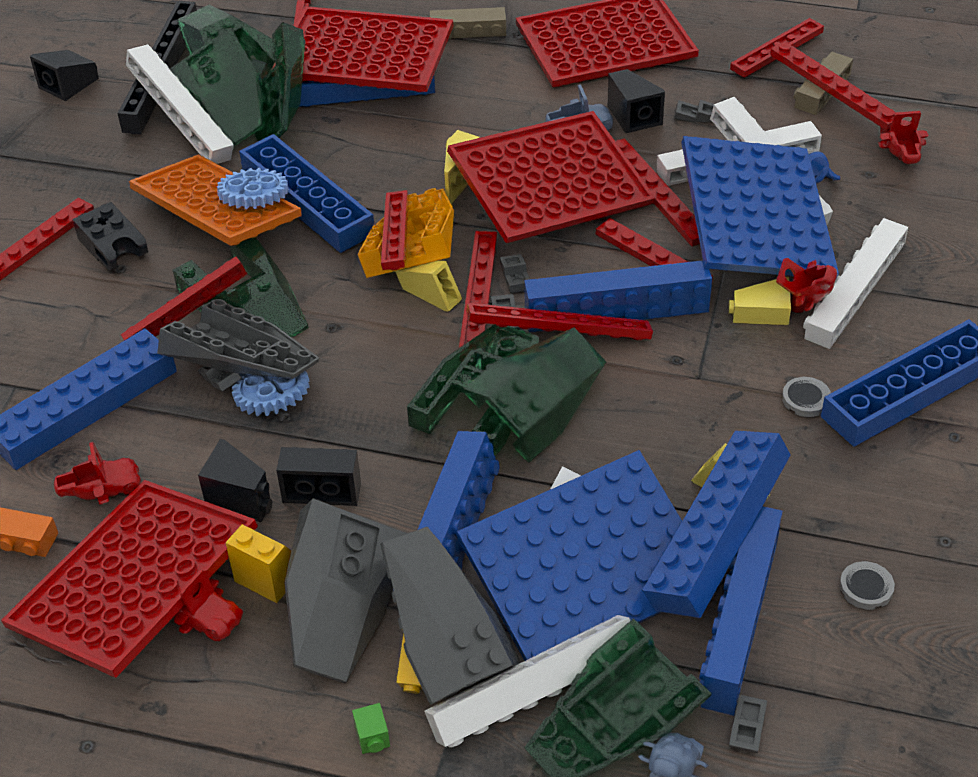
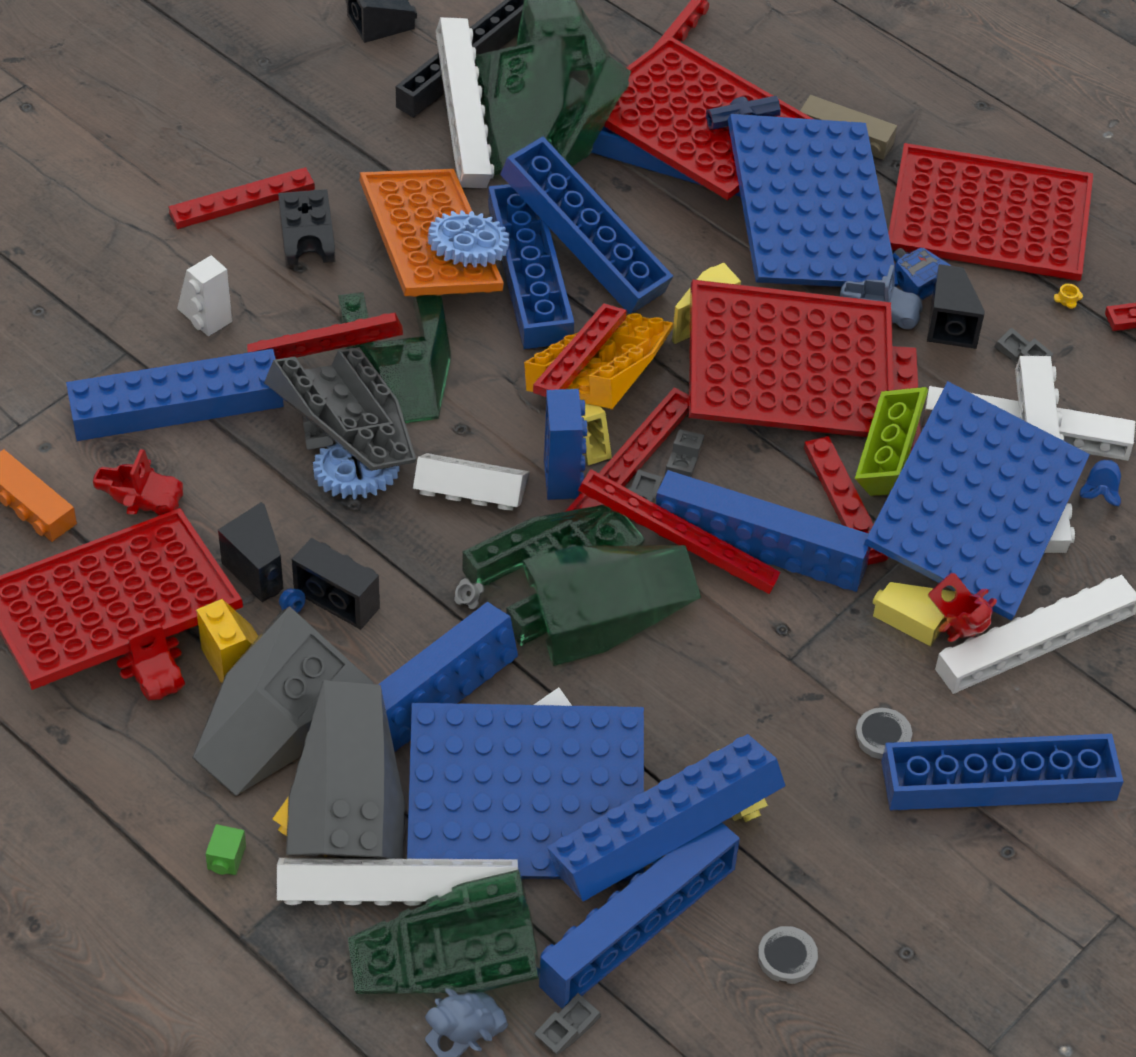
camera: 25 degrees right, 5 degrees up
none -> white wedge [177,255,232,336]
none -> blue plate [279,588,305,613]
none -> white slope [413,453,530,510]
none -> light grey plate [454,578,484,609]
none -> blue brick [500,136,673,314]
none -> blue brick [544,389,587,500]
none -> dark blue piece [706,96,781,130]
none -> blue plate [728,114,899,287]
none -> lime slope [855,387,928,496]
none -> blue torso [893,248,951,300]
none -> yellow plate [1054,284,1083,309]

